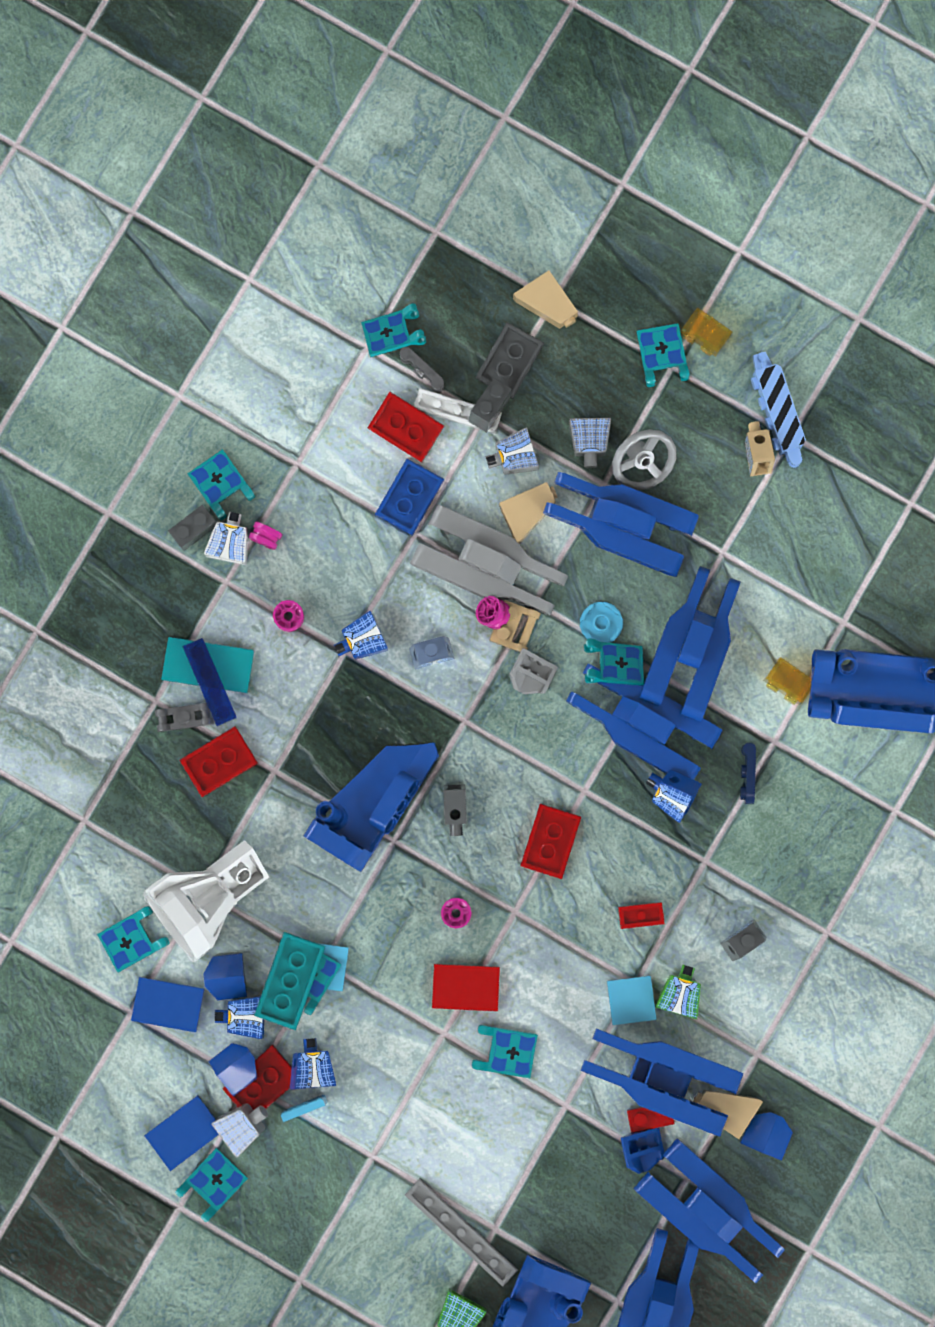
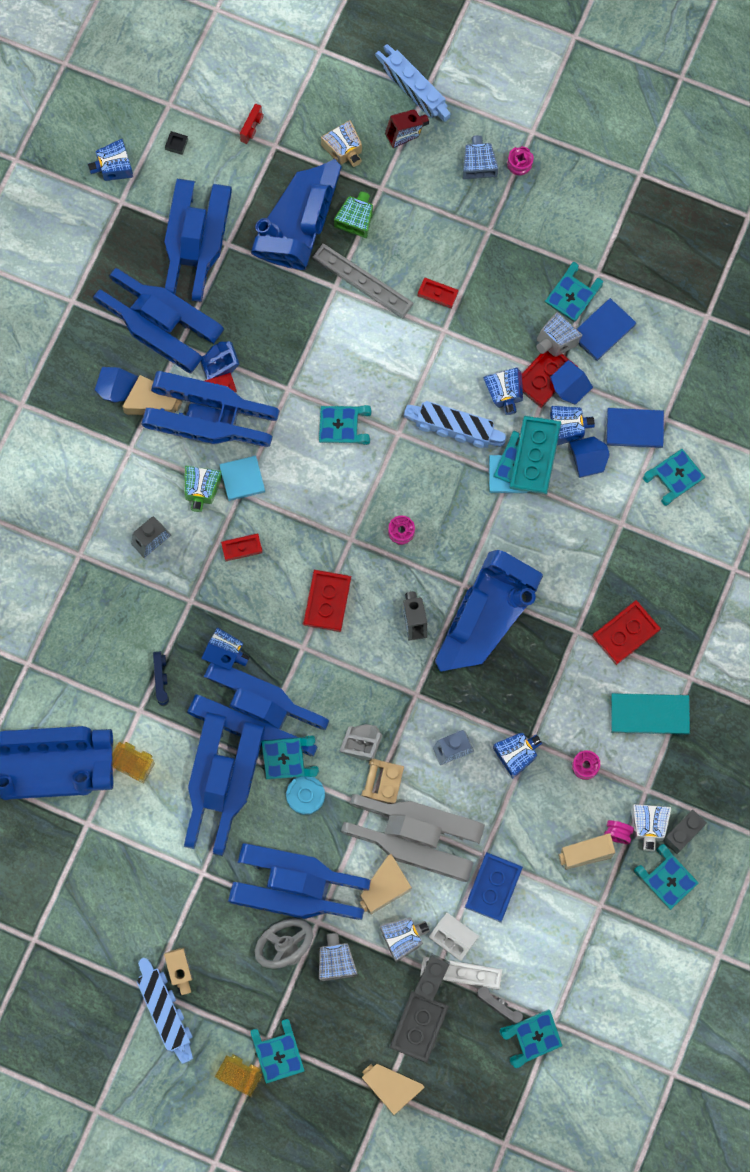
camera: 170 degrees right, 10 degrees down
white plate [143,840,269,962] -> none
flat silver plate [155,703,214,732] -> none
clear blue plate [182,638,237,727] -> none
medium azure tile [281,1095,327,1122] -> none
red tile [367,391,445,463] -> none
red tile [432,964,500,1011] -> none
dark pink wheel [476,596,510,630] -> none
none -> light blue hinge [404,401,506,448]
none -> red plate [417,277,459,309]
none -> white brick [429,913,479,961]
none -> tan slope [558,833,615,870]

